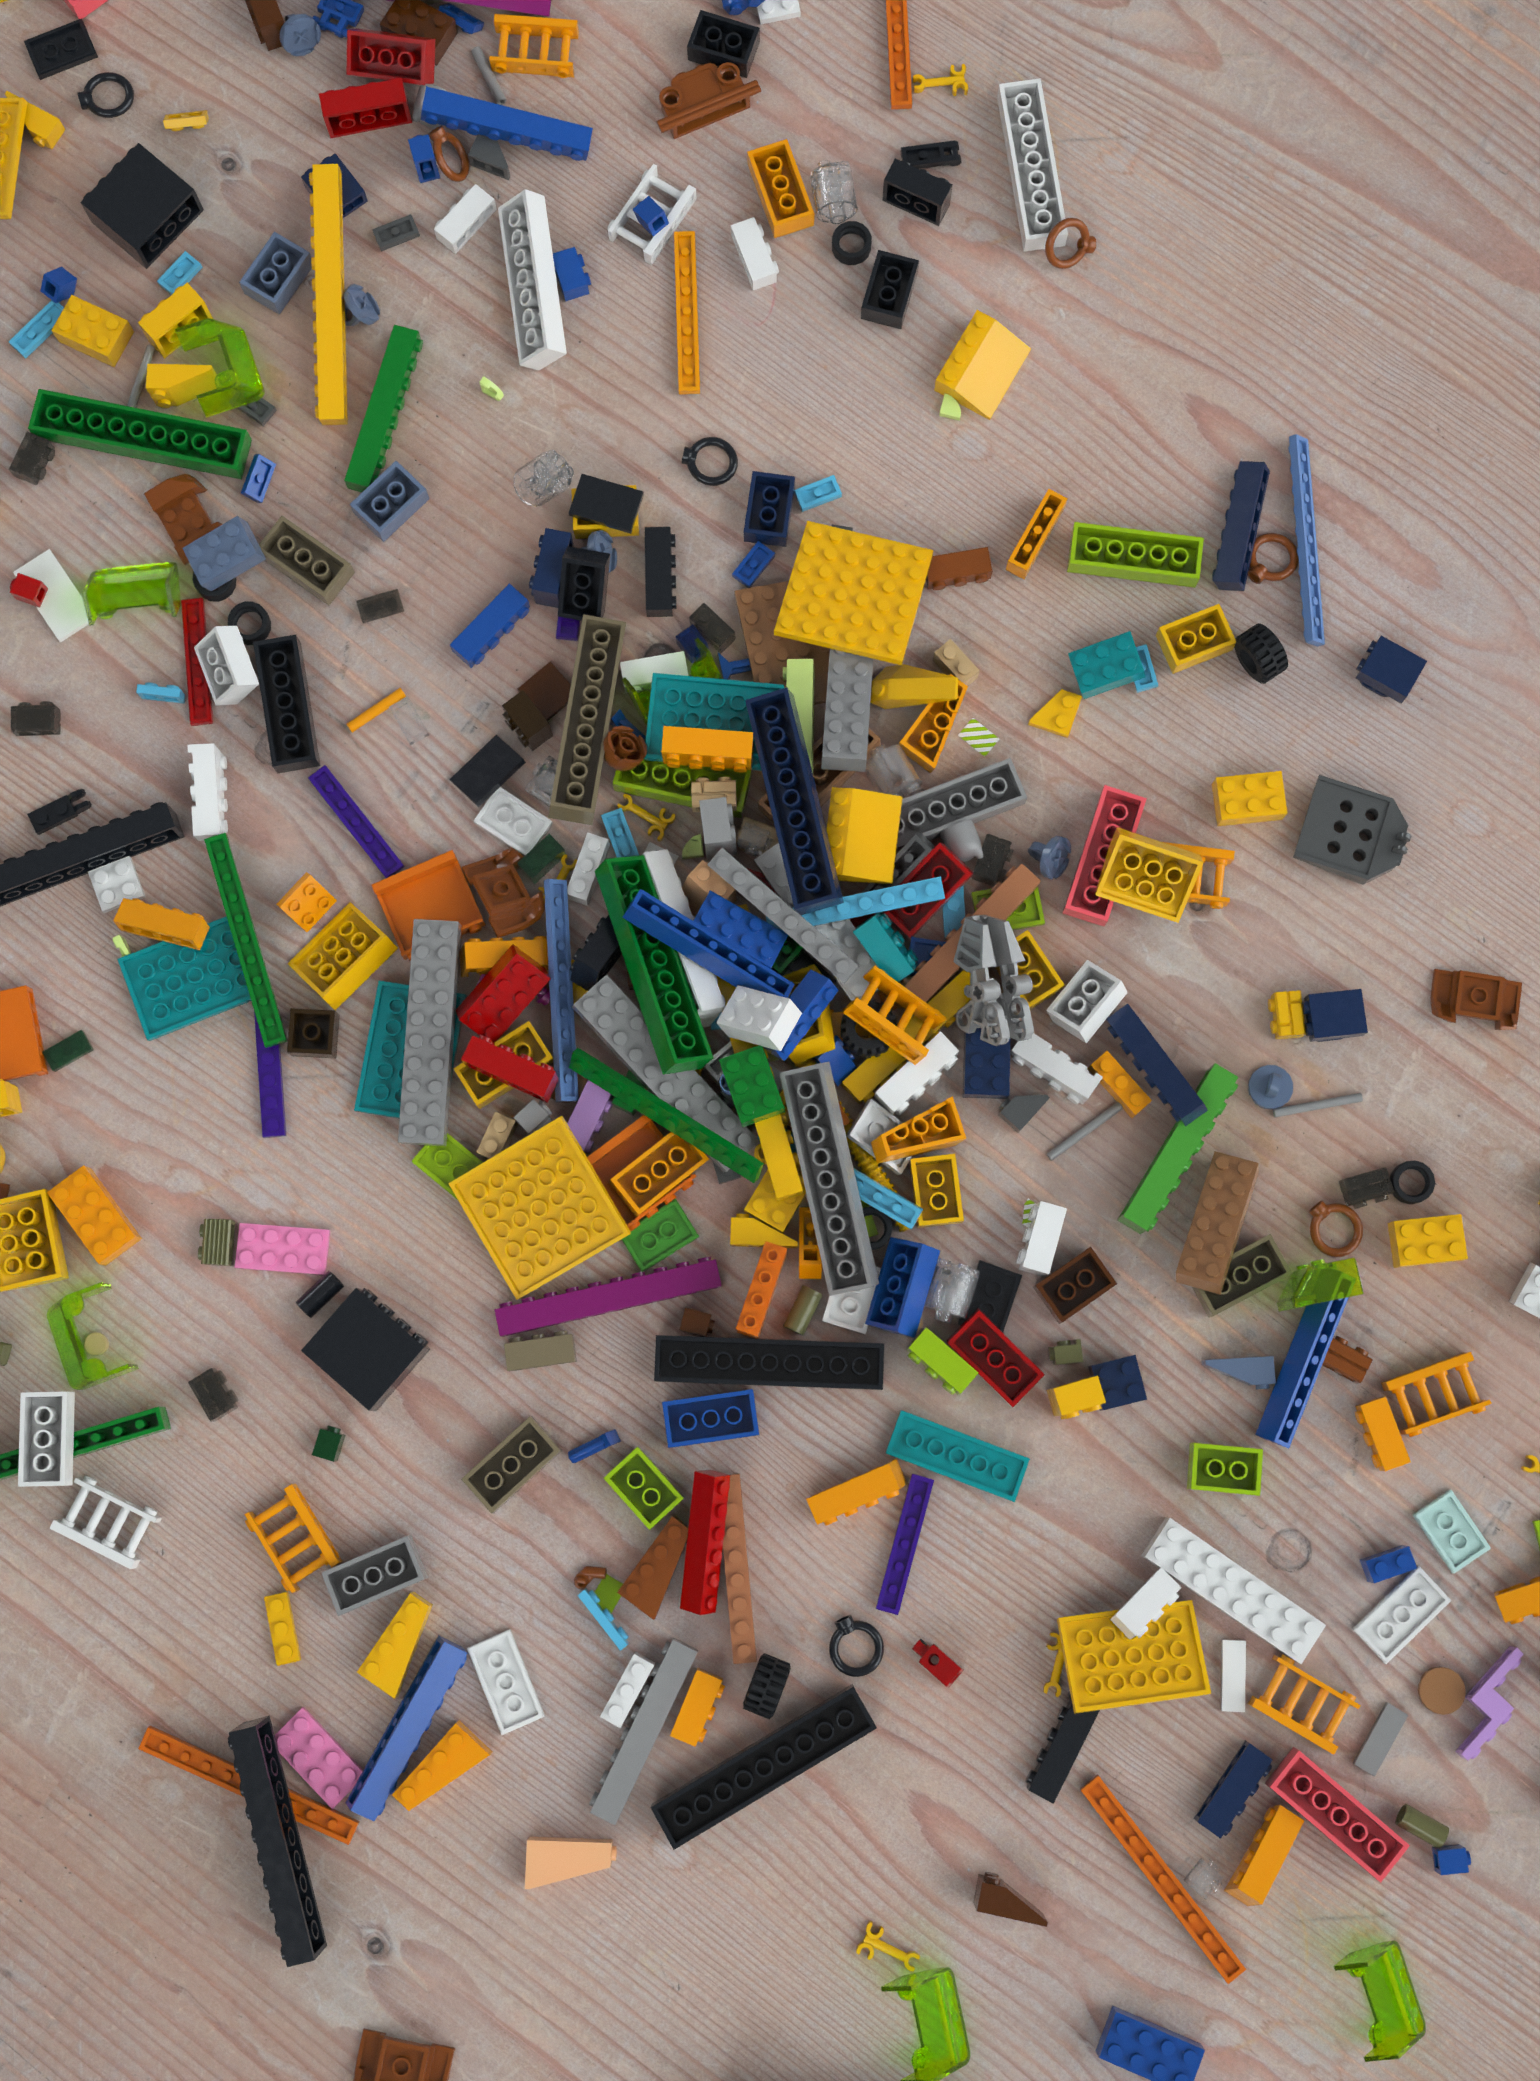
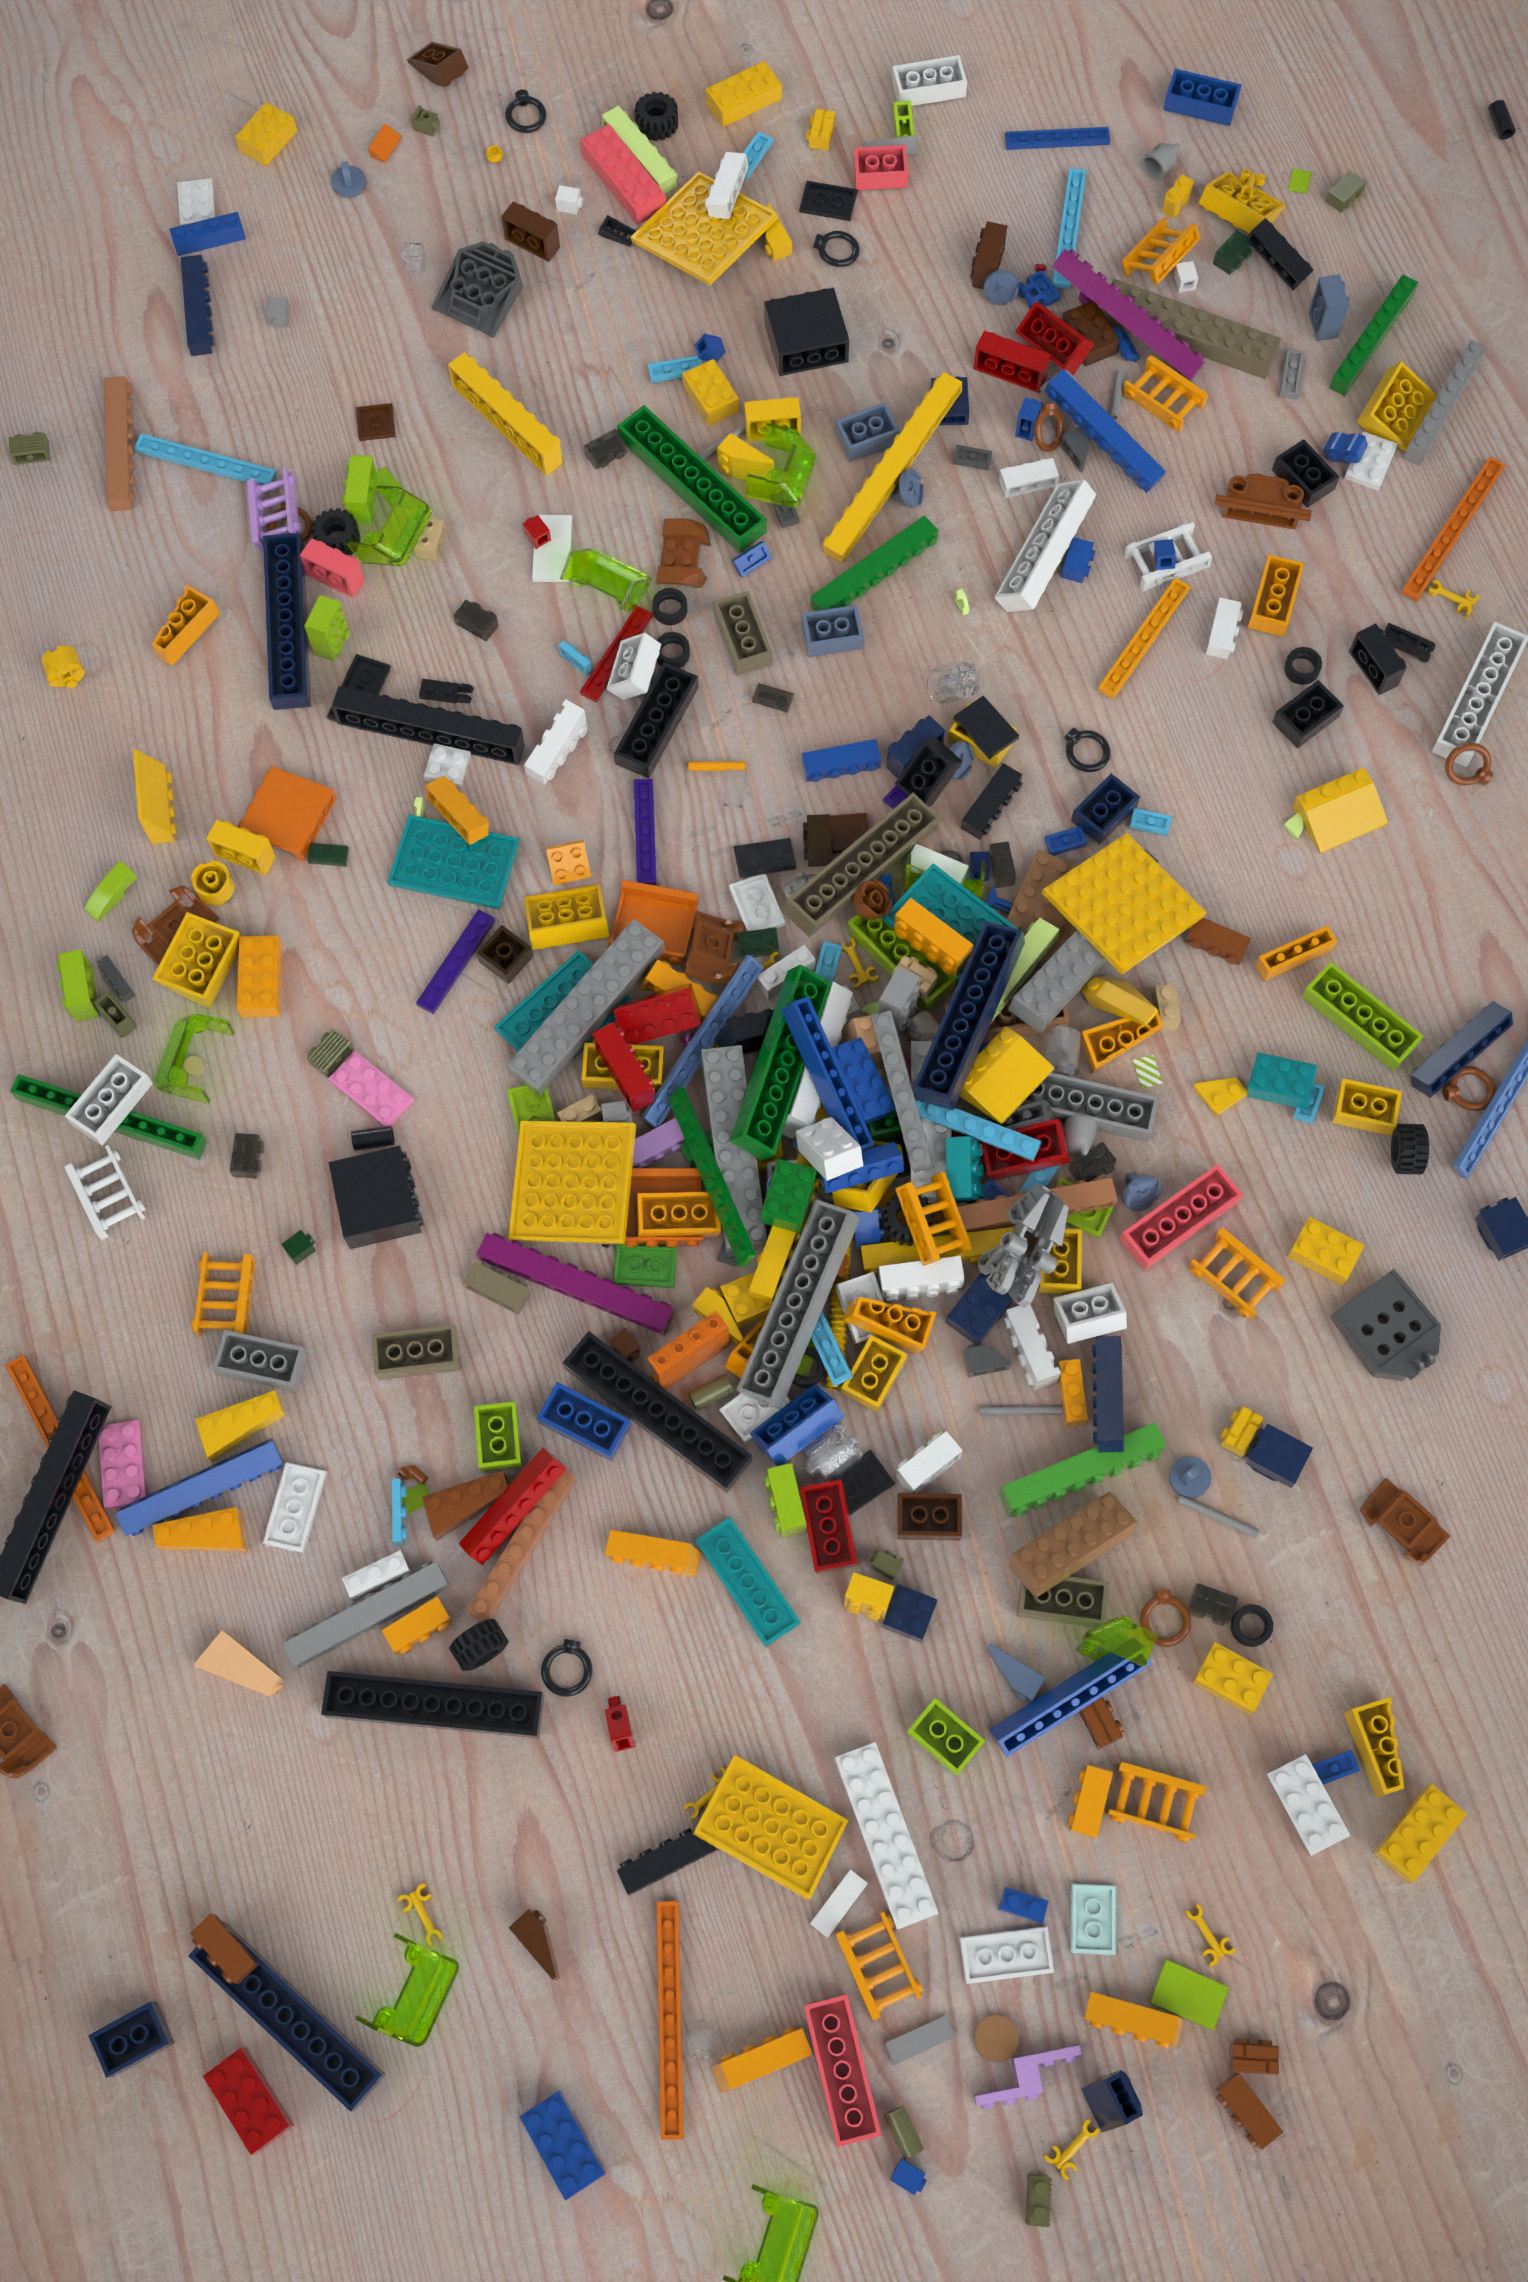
camera: 35 degrees right, 10 degrees down
medium azure plate [157,251,203,295] -> none
yellow plate [163,110,209,131] -> none
sand blue brick [183,516,266,591] -> none
green plate [204,833,288,1048] -> none
yellow plate [264,1591,301,1666] -> none
blue piece [568,1429,621,1463] -> none
clear cylinder [810,160,858,224] -> none
dark purple plate [876,1474,934,1615] -> none
yellow slope [1095,827,1204,923] -> none
white brick [1110,1567,1182,1640] -> none
dark blue brick [1194,1740,1273,1839] -> none

